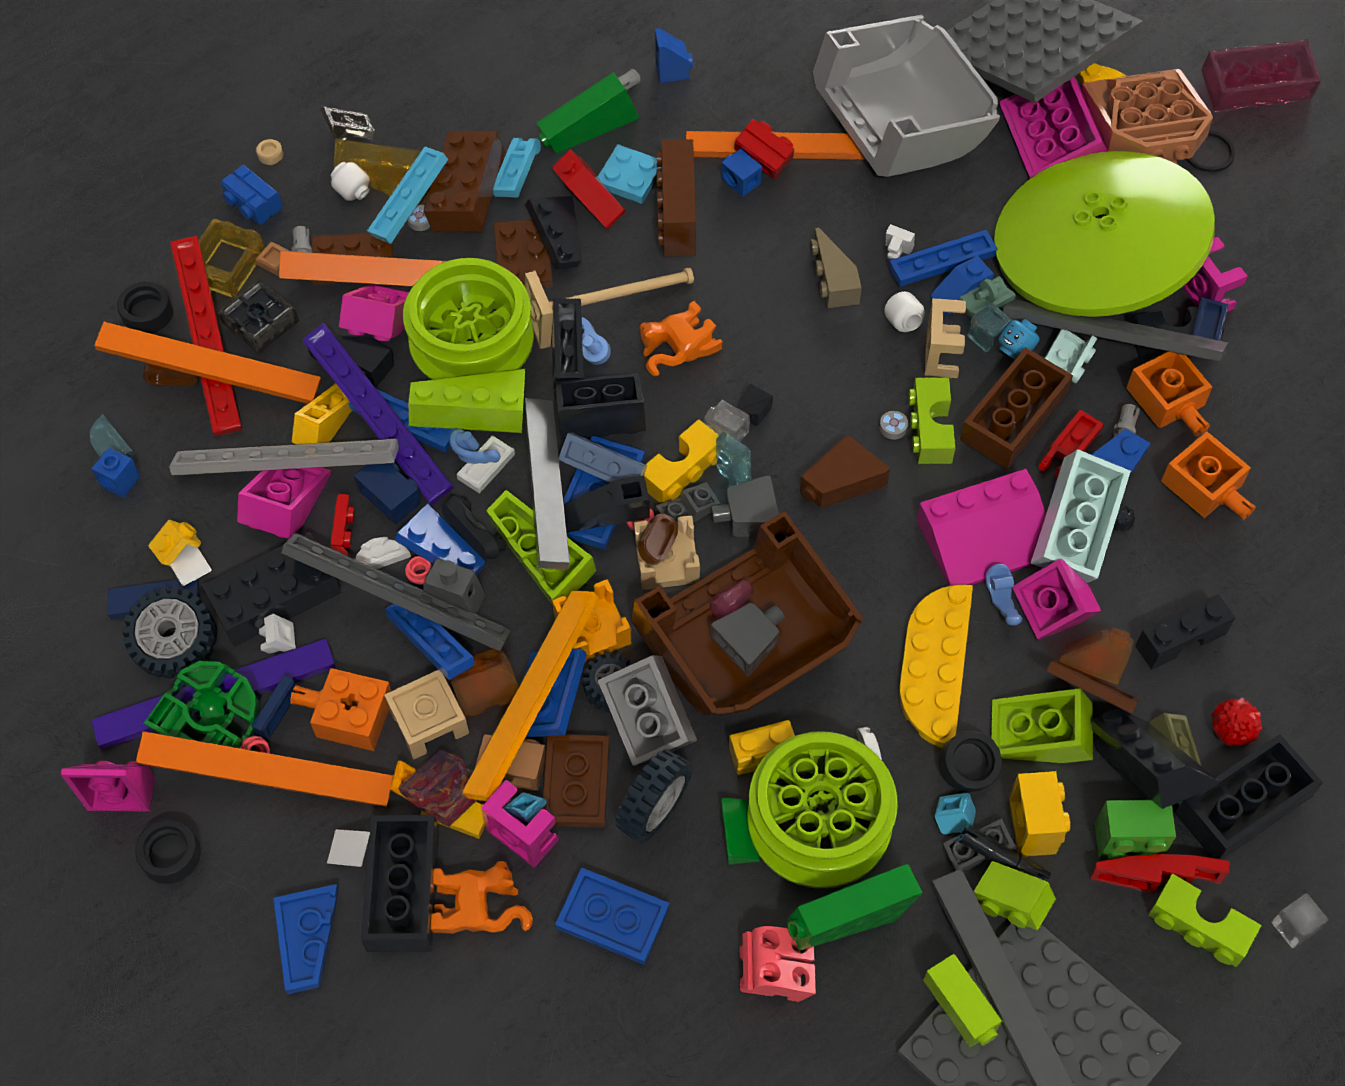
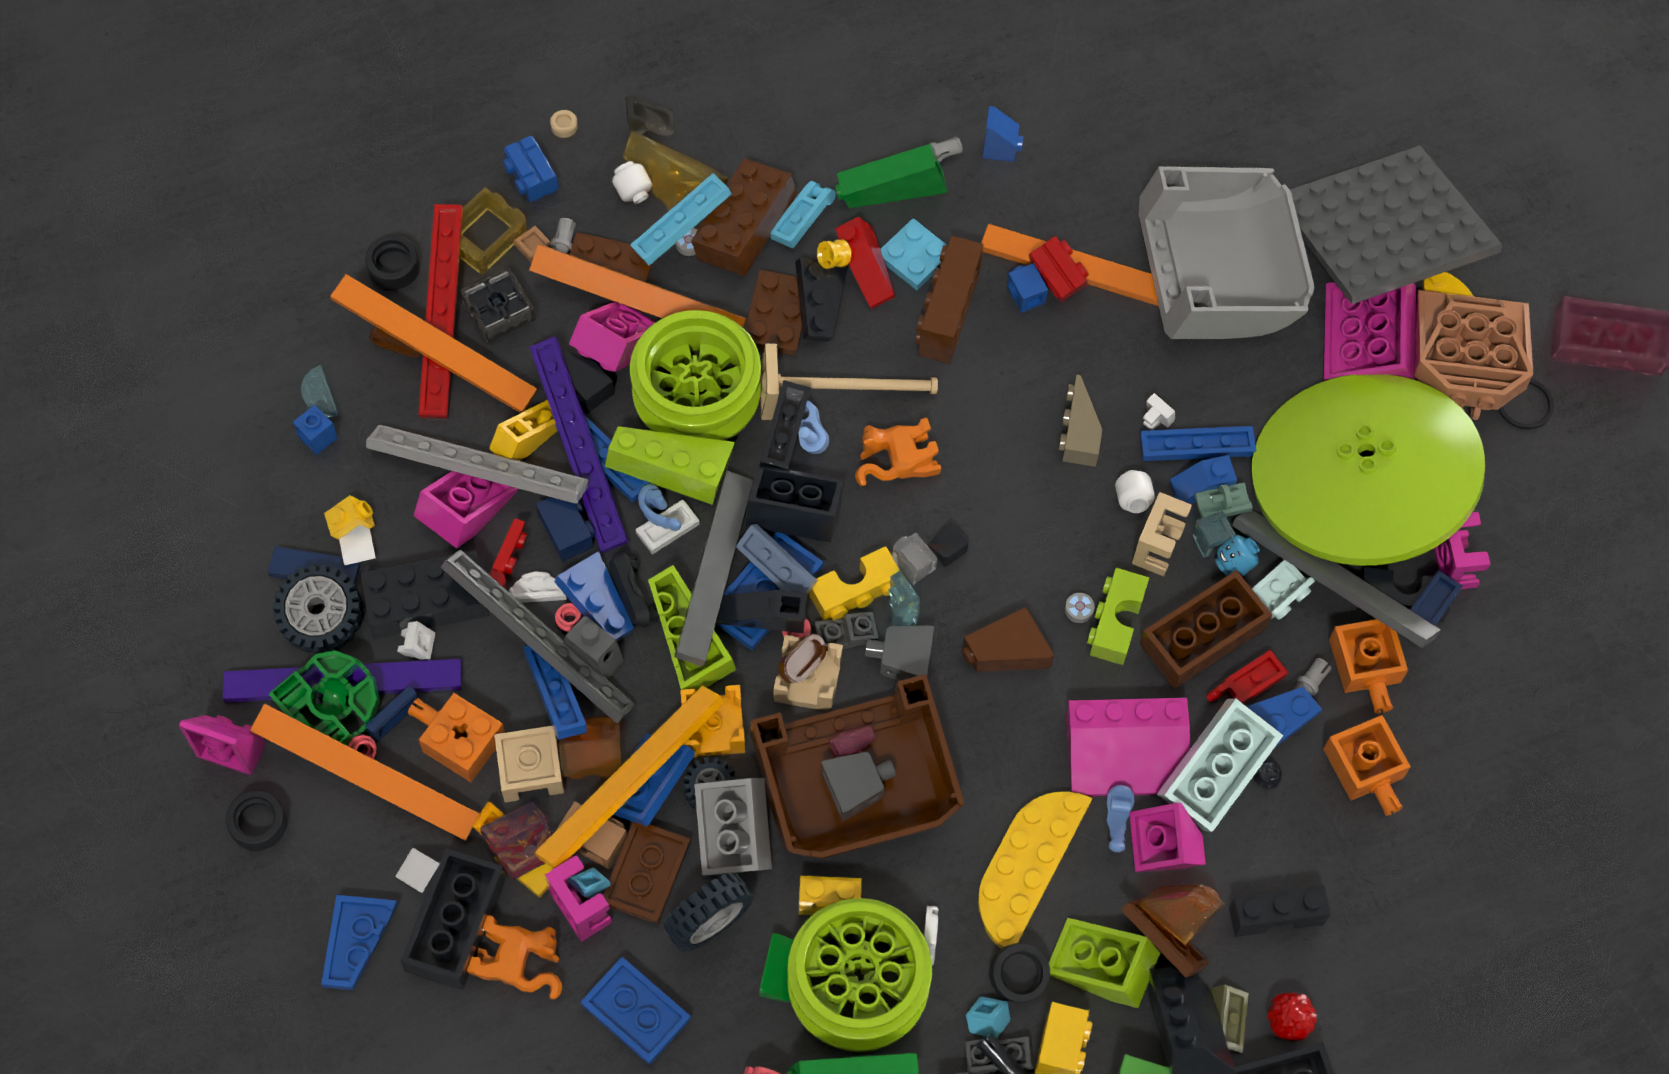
camera: 15 degrees right, 5 degrees up
none -> yellow wheel [817,239,851,269]

